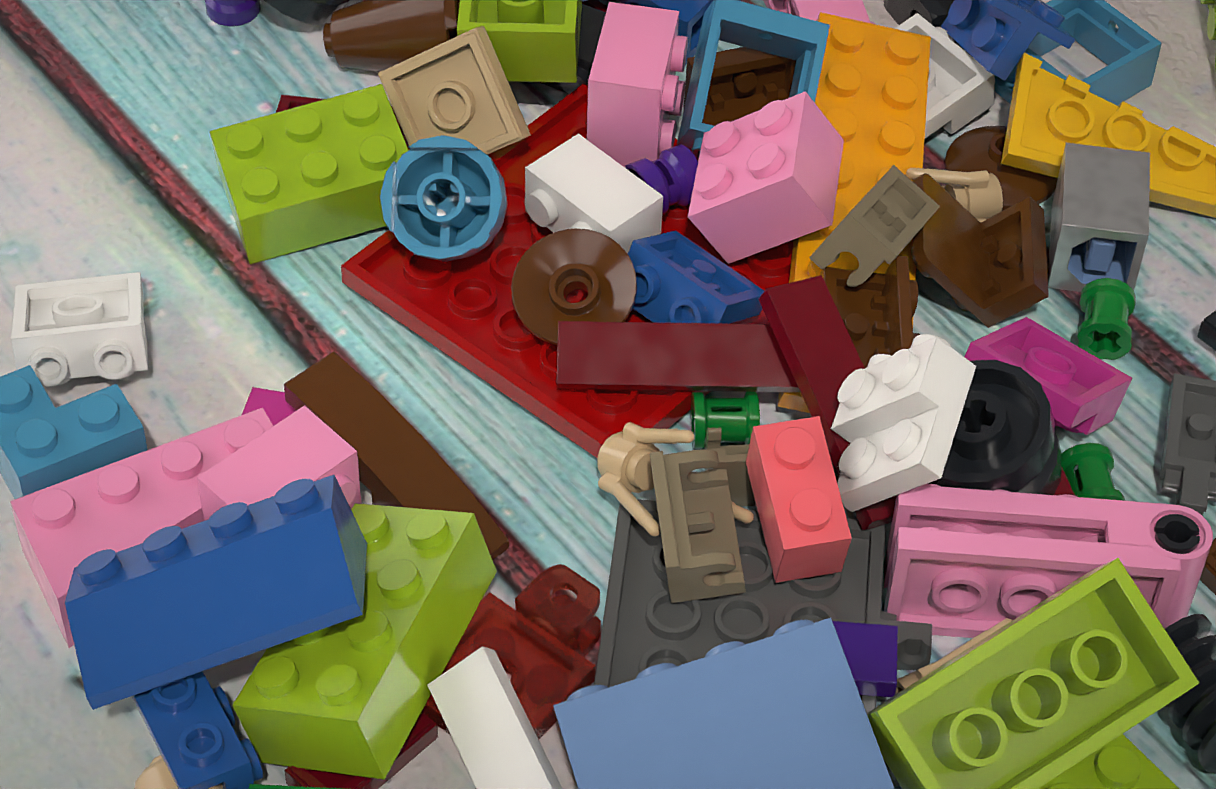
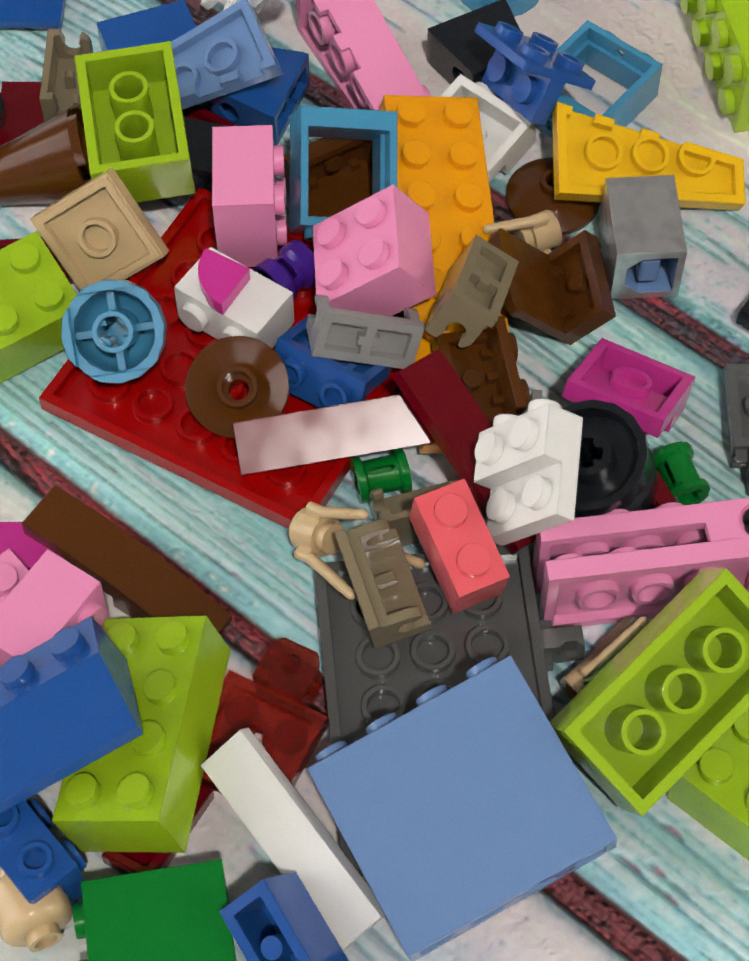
camera: 10 degrees left, 10 degrees up
dark purple tile [832,621,898,697] -> none
green bush [1077,278,1136,360] -> none
none -> dark pink tile [198,248,250,315]
none -> light grey hinge [306,294,425,369]

